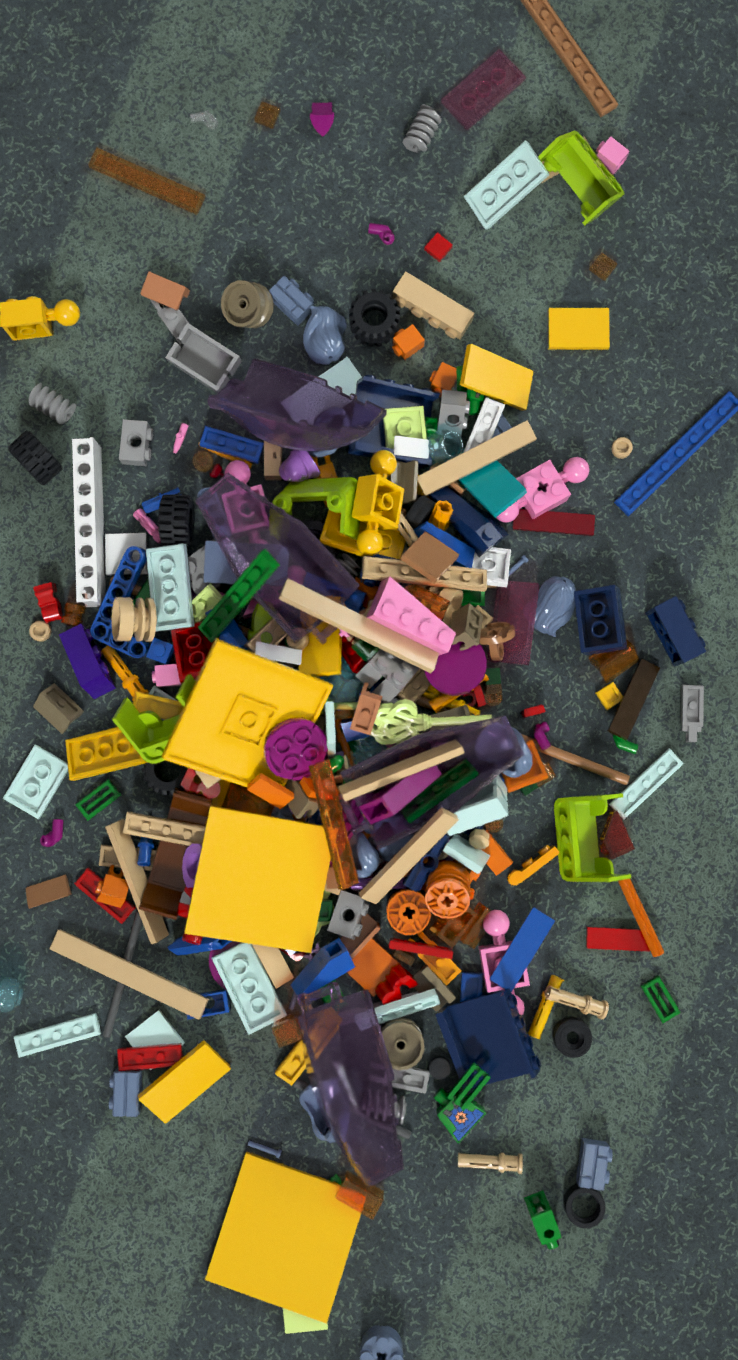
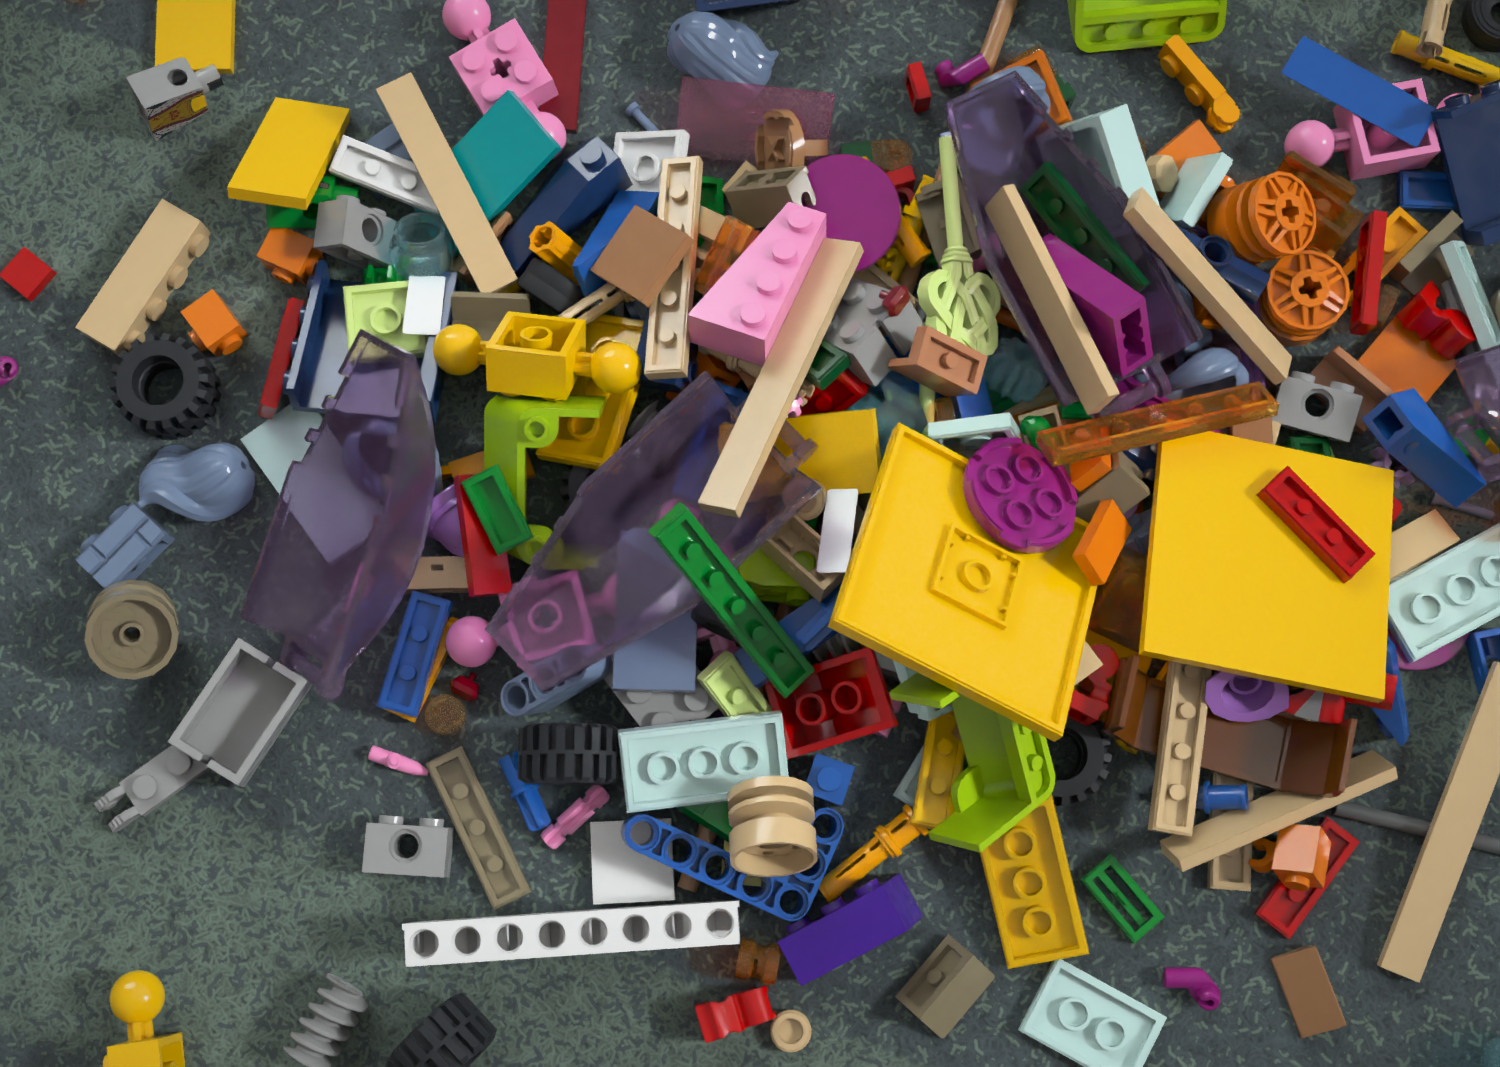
camera: 90 degrees left, 5 degrees down
nougat panel [140,272,190,310] -> none
bright pink brick [152,664,183,688] -> none
none -> light grey torso [126,57,224,141]
none -> red tile [257,297,305,420]
none -> dark tan tile [426,746,532,910]
none -> red tile [454,474,512,598]
none -> green tile [461,464,534,555]
none -> dark red rock [879,286,910,317]
none -> red tile [1256,466,1376,583]

